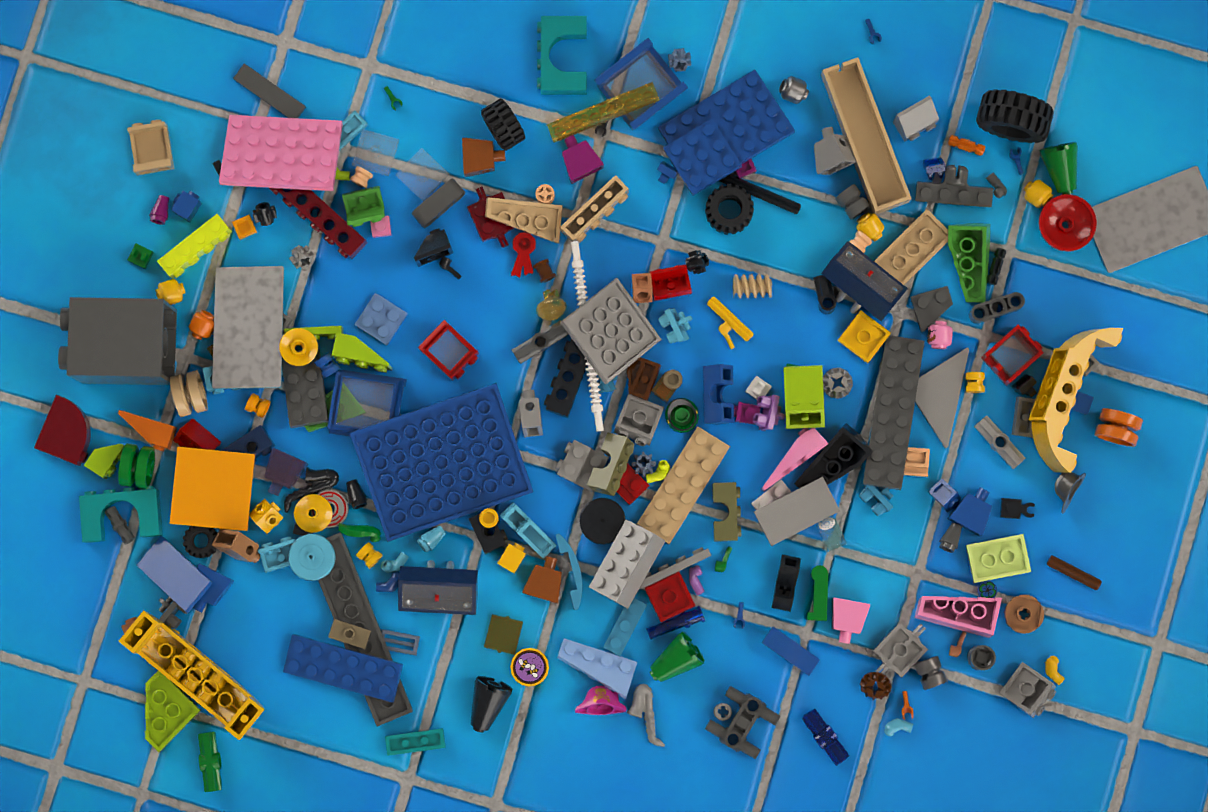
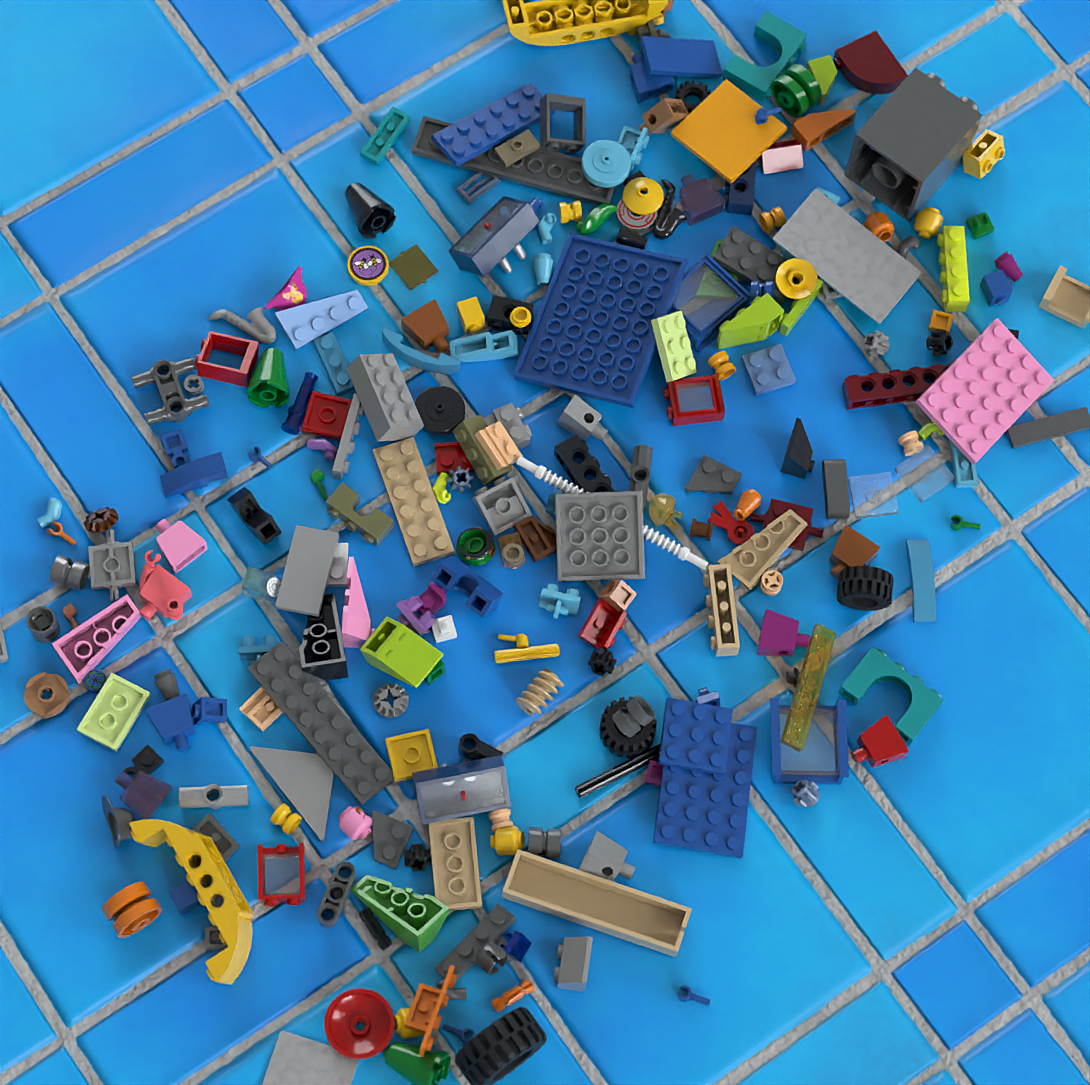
camera: 120 degrees right, 15 degrees down
dark grey pin [104,506,135,545] -> none
tan wheel [170,370,208,417] -> none
yellow brick [249,499,283,534] -> none
bright green bracket [342,186,385,227] -> none
bright pink plate [370,216,392,238] -> none
black hand [439,257,462,279] -> none
flat silver head [779,76,809,104] -> none
clear blue piece [802,708,849,766] -> none
green leg [806,565,828,621] -> none
black tile [1011,374,1037,398] -> none
reddish brown axle [1047,555,1102,590] -> none
none -> clear purple torso [114,771,173,820]
none -> coral torso [139,550,192,620]
none -> blue plate [160,429,189,468]
none -> red window [194,331,259,387]
none -> black gear [404,843,432,872]
none -> orange bracket [404,965,457,1057]
none -> light nougat plate [475,421,523,470]
none -> dark grey window [540,93,586,153]
none -> dark grey wheel [613,695,655,737]
none -> yellowish green plate [651,310,697,382]
none -> dark grey wing [685,455,742,494]
none -> light orange wheel [708,351,736,380]
none -> orange cone [733,489,762,521]
none -> blue hand [755,107,782,124]
none -> red torso [851,715,909,768]
none -> dark grey arm [897,236,920,260]
none -> dark azure slope [906,539,936,623]
none -> yellow brick [962,129,1005,179]

